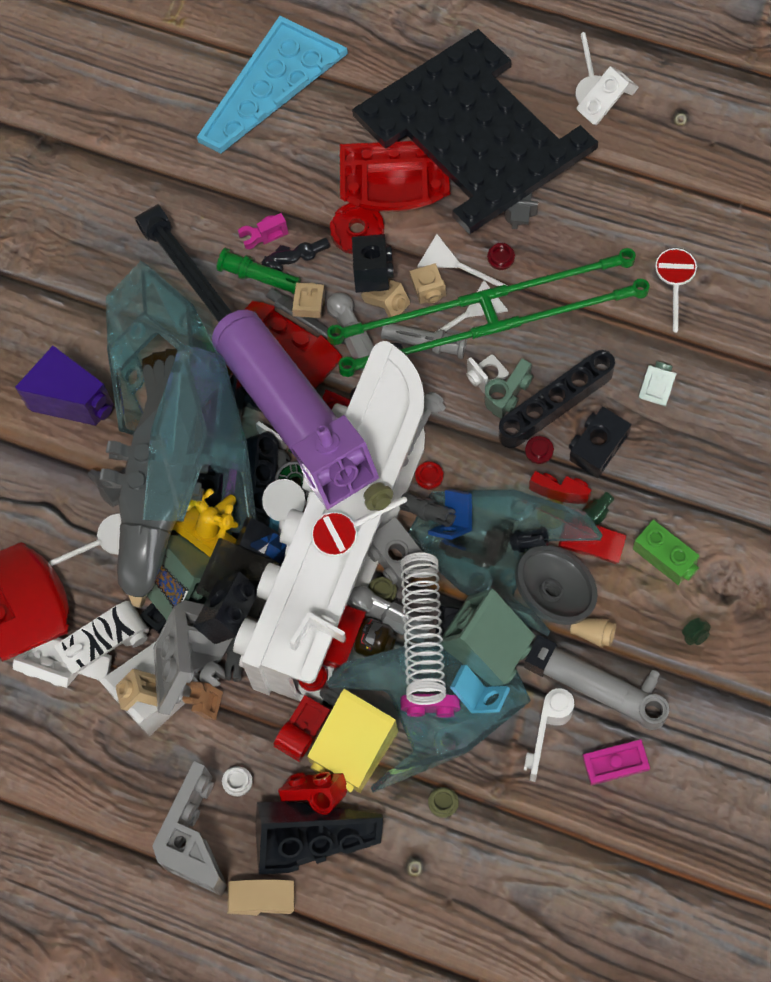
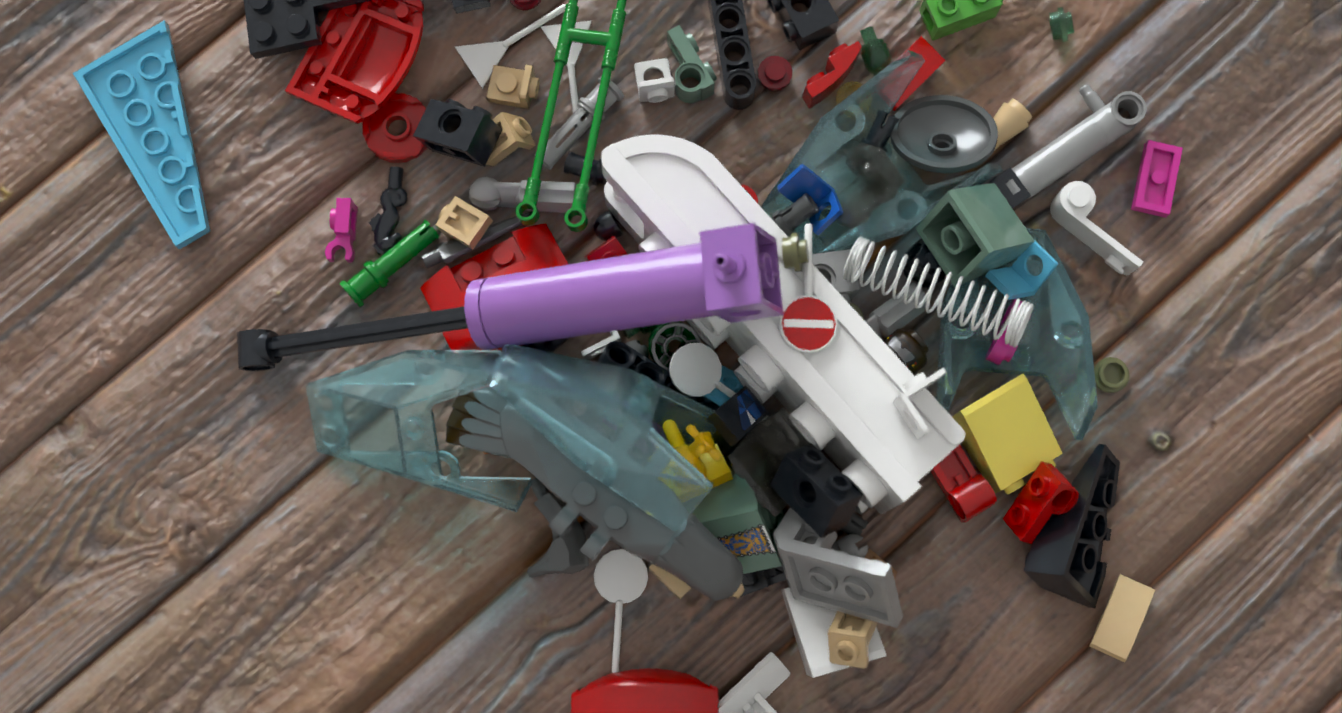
camera: 70 degrees left, 10 degrees up
dark purple slope [15,346,114,426] -> none
white door [54,601,149,675] -> none
light grey bracket [152,761,227,897] -> none
white plate [222,766,253,797] -> none

